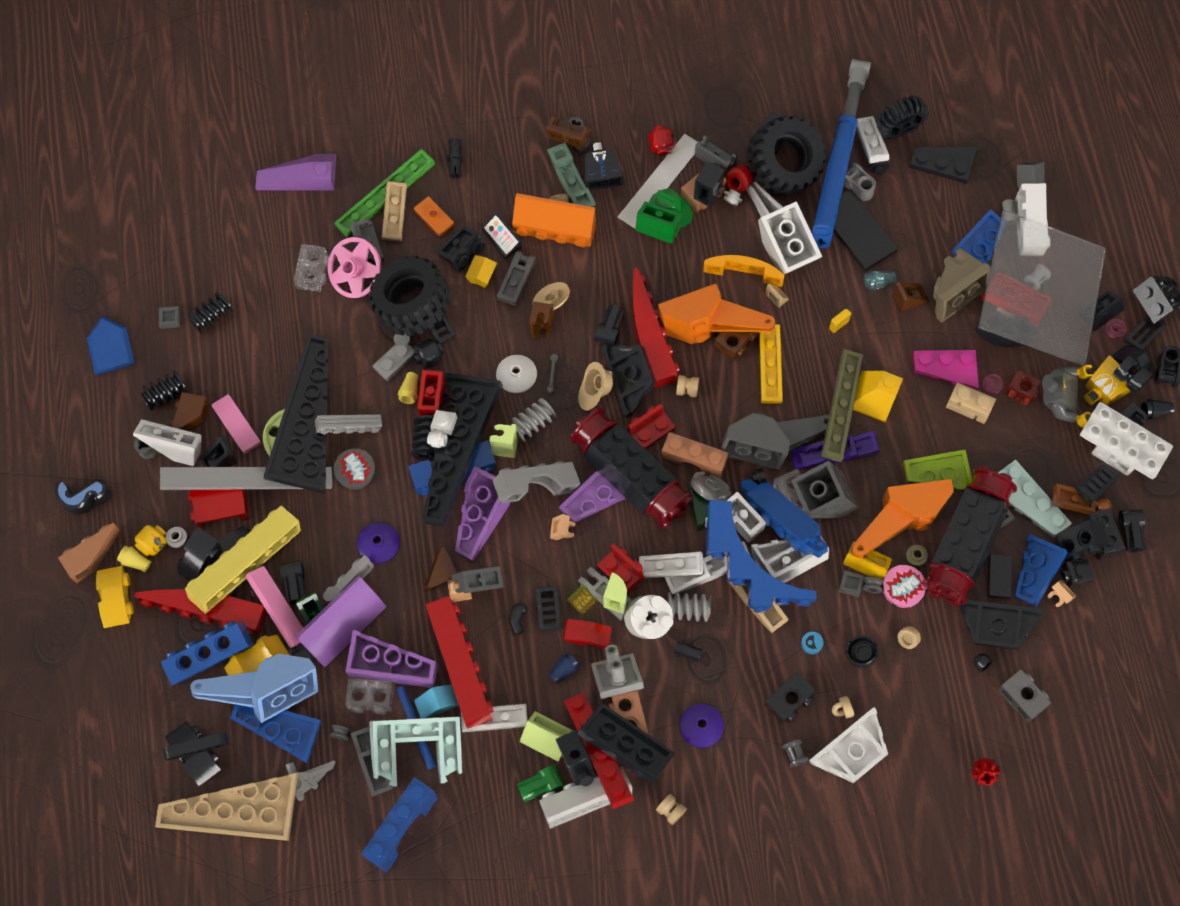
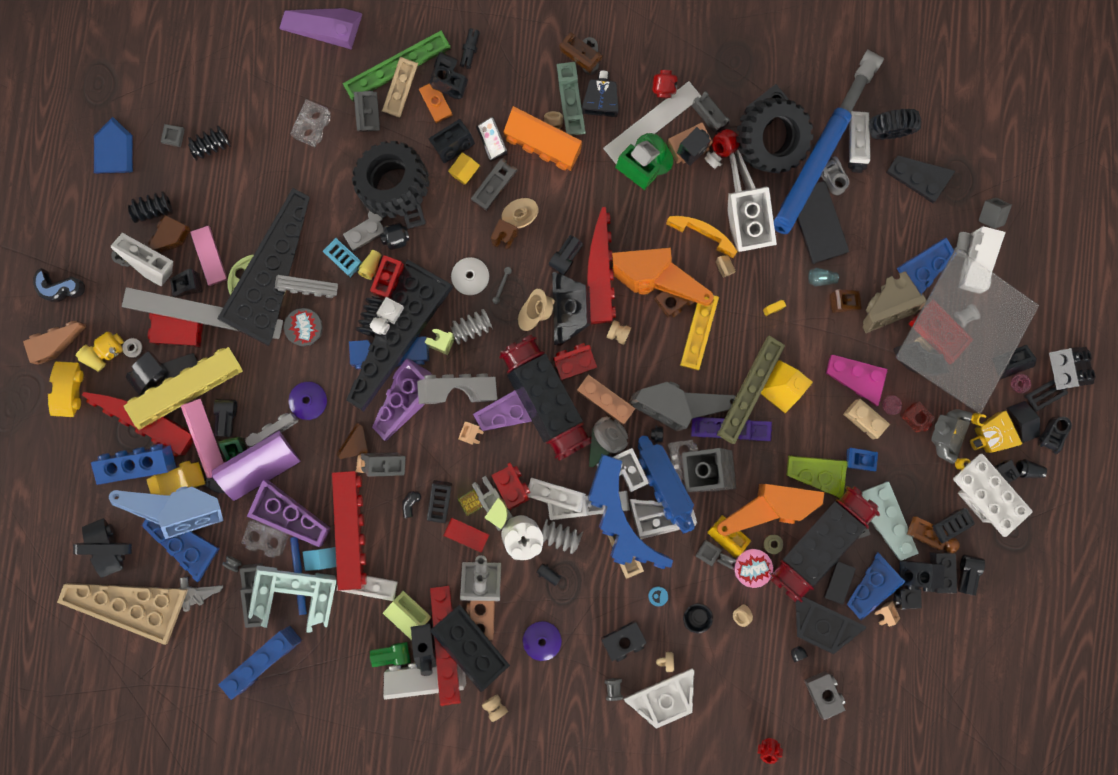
camera: 10 degrees right, 15 degrees up
bright pink wheel [328,237,382,298] -> none
dark blue cone [548,652,581,684] -> none
black wheel [1112,355,1154,394] -> none
none -> medium azure slope [323,238,362,278]
none -> black piece [429,51,468,99]
none -> light grey slope [631,141,660,166]
none -> blue slope [846,448,878,471]

